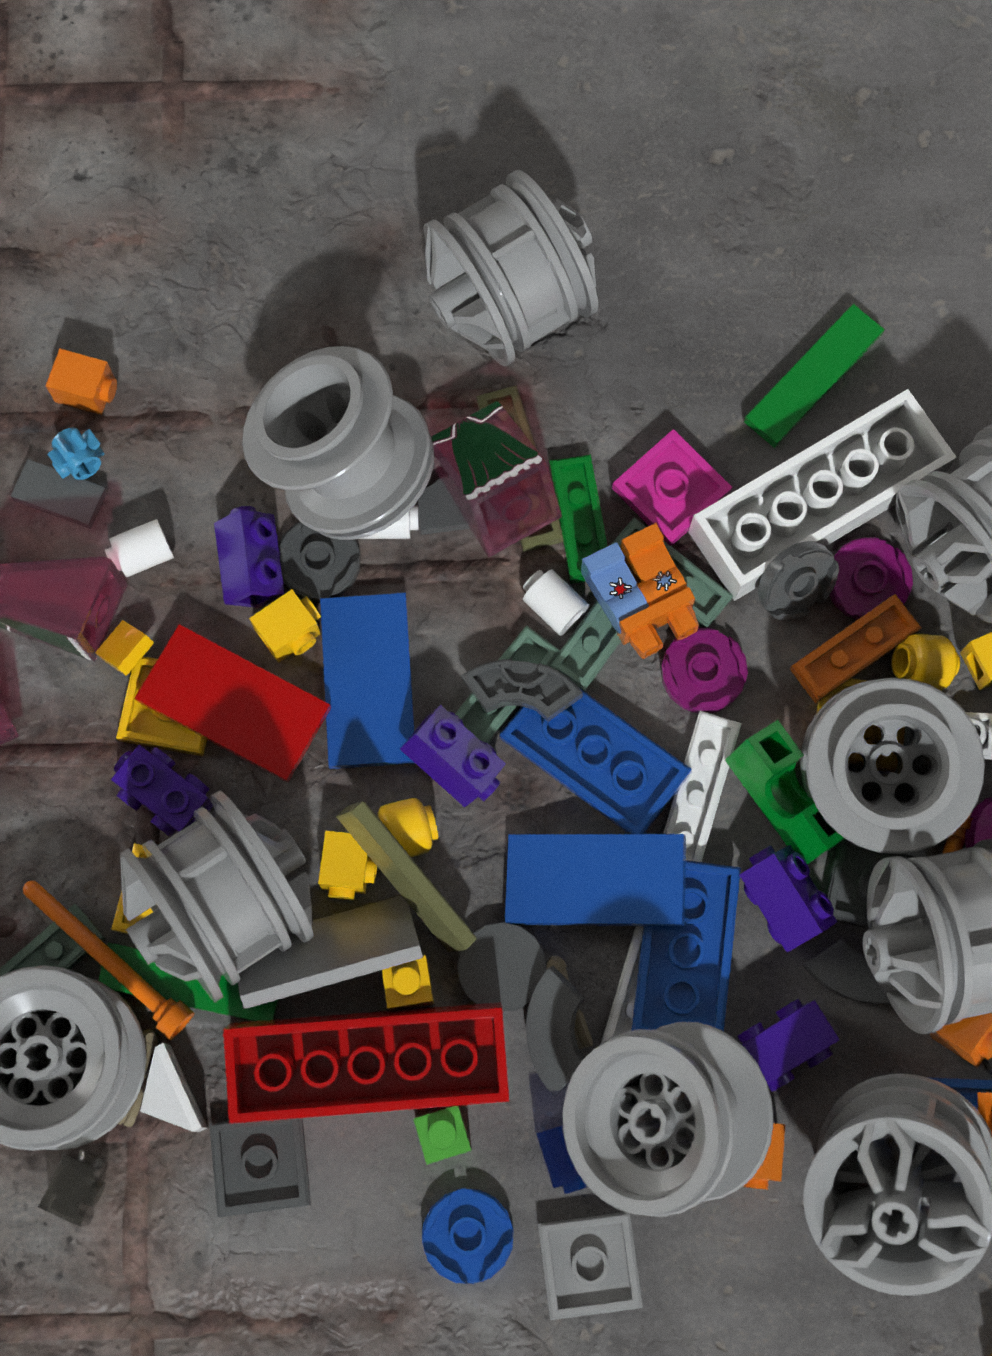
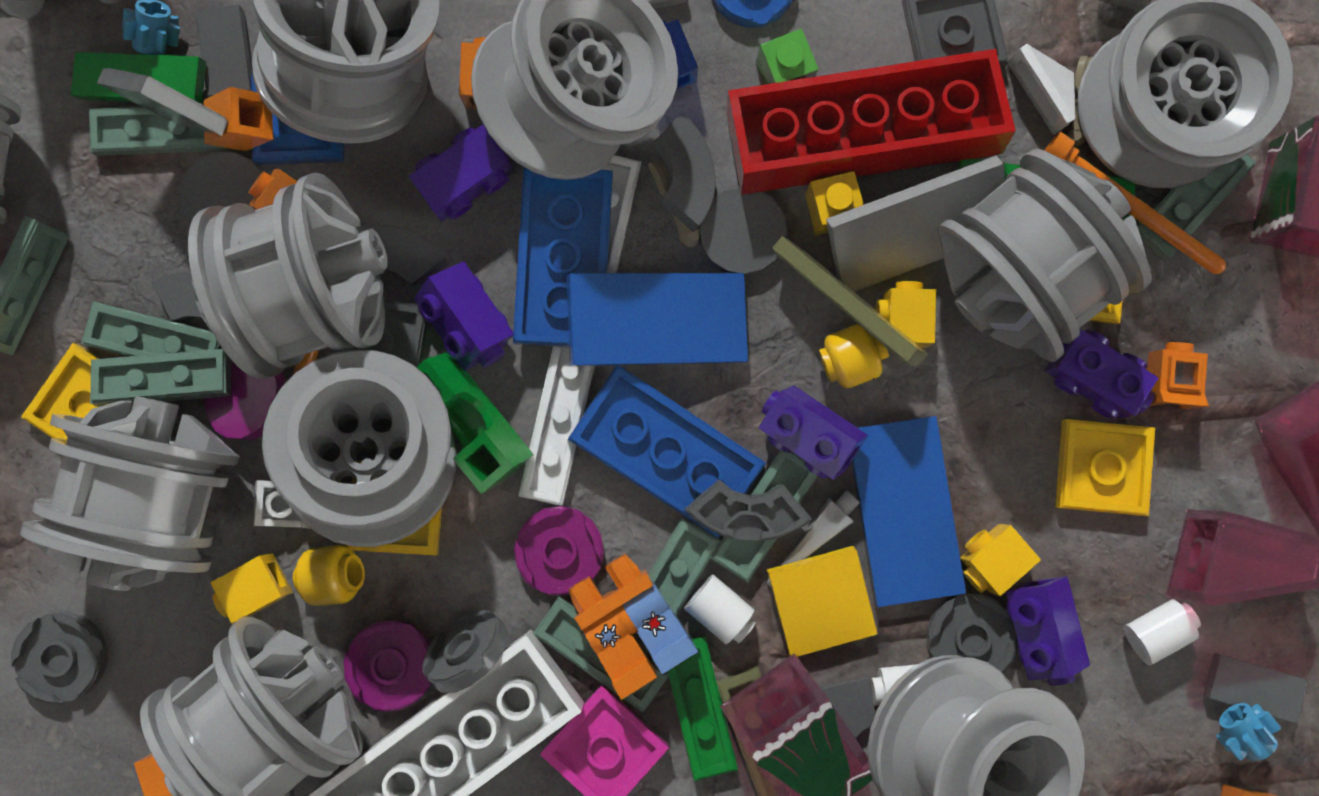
camera: 170 degrees right, 10 degrees up
yellow tile [95,620,154,676] -> none
red tile [134,624,331,783] -> none
orange tile [790,594,921,704] -> none
none -> light grey piece [767,491,860,587]
none -> yellow tile [767,546,878,658]
none -> orange window [1147,342,1209,410]

